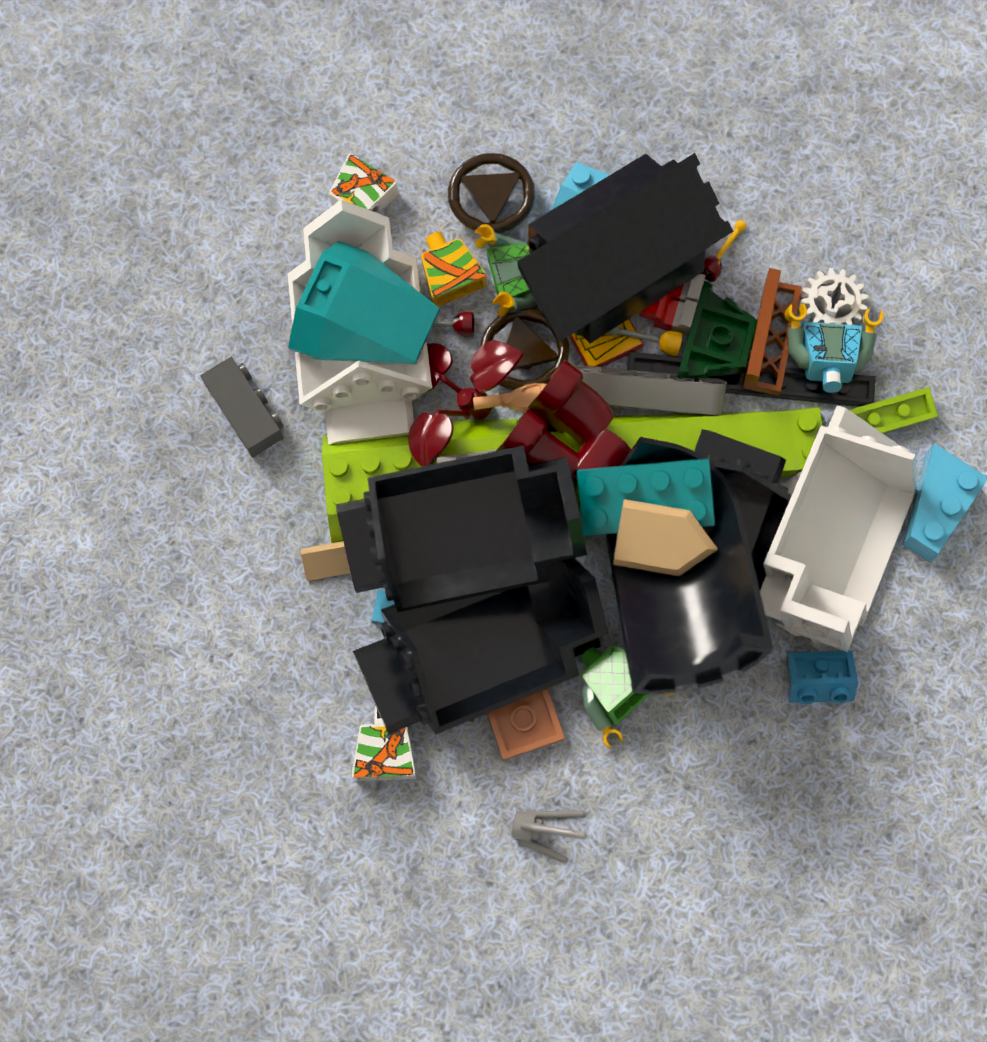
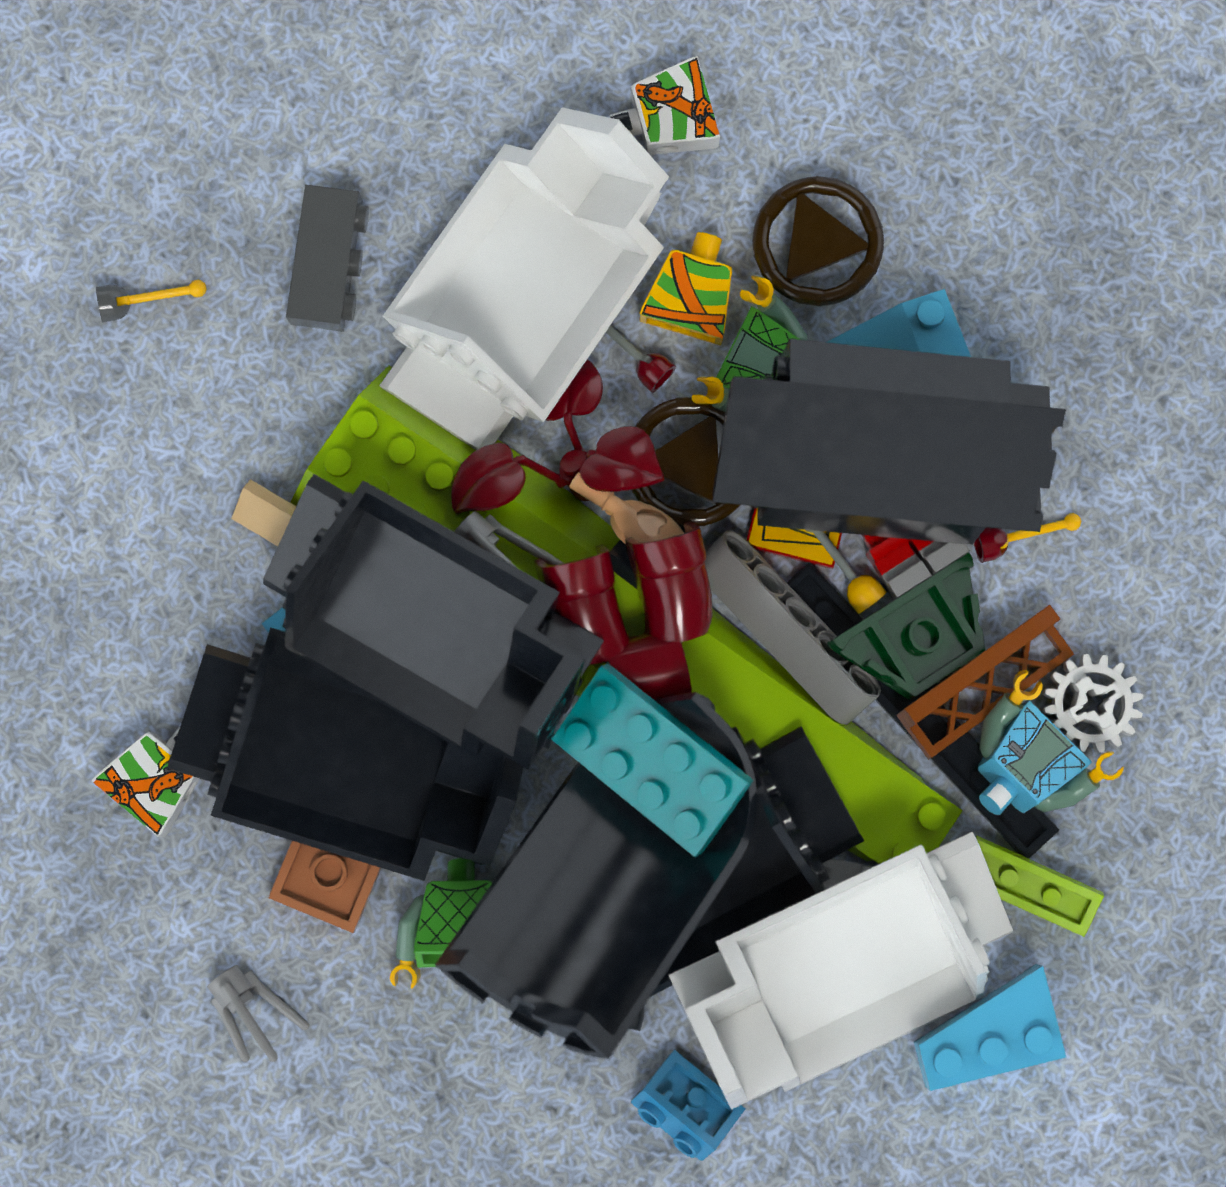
camera: 40 degrees right, 10 degrees up
teal wedge [288,241,440,364] -> none
tan tile [614,499,718,576] -> none
none -> hinge [96,280,207,323]

